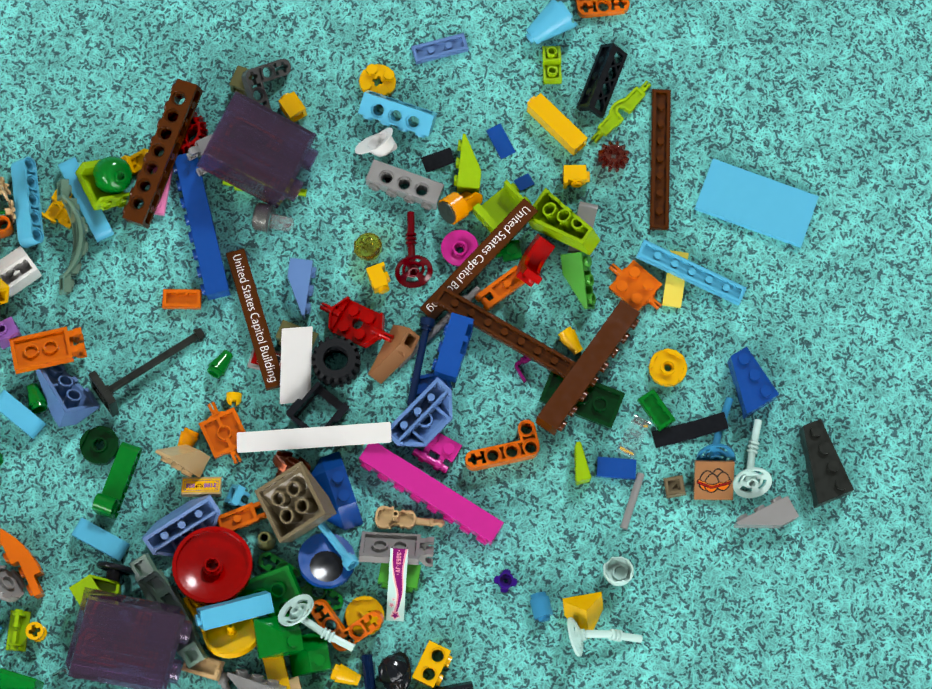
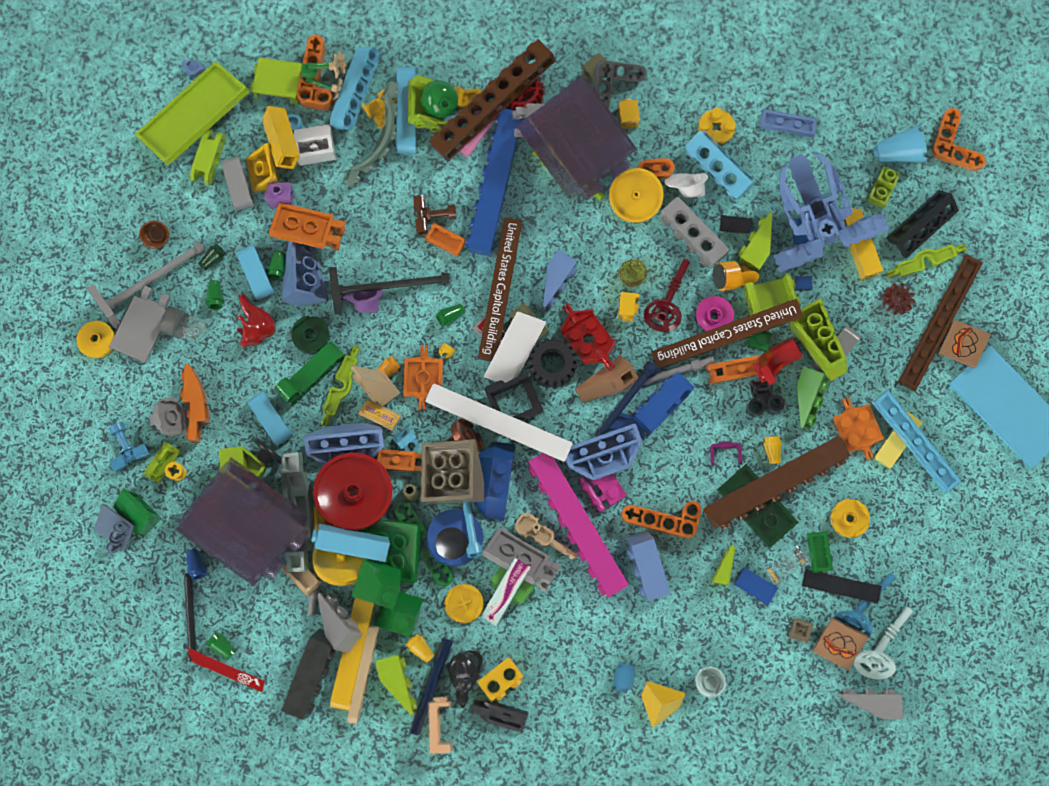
camera: 30 degrees right, 5 degrees up
clear piece [252,202,294,233] -> none
light aqua dish [278,594,355,652] -> none
orange beam [311,599,384,651] -> none
reddish brown tile [434,286,576,378] -> none
dark purple plate [494,569,517,593] -> none
yellow brick [563,165,590,189] -> none
light aqua dish [567,617,643,657] -> none
light grey bar [620,472,645,530] -> none
blue wedge [728,346,779,419] -> none
pearl dark grey wedge [799,419,854,508] -> none
none -> red piece [237,294,276,348]
none -> lime piece [320,345,361,427]
none -> medium lavender piece [341,290,383,313]
none -> reddish brown bar [413,195,457,235]
none -> yellow piece [609,168,663,223]
none -> medium blue wedge [625,530,671,601]
none -> orange plate [638,158,675,179]
none -> black piece [746,380,785,418]
none -> medium blue piece [773,152,889,273]
none -> medium nougat tile [939,319,991,369]

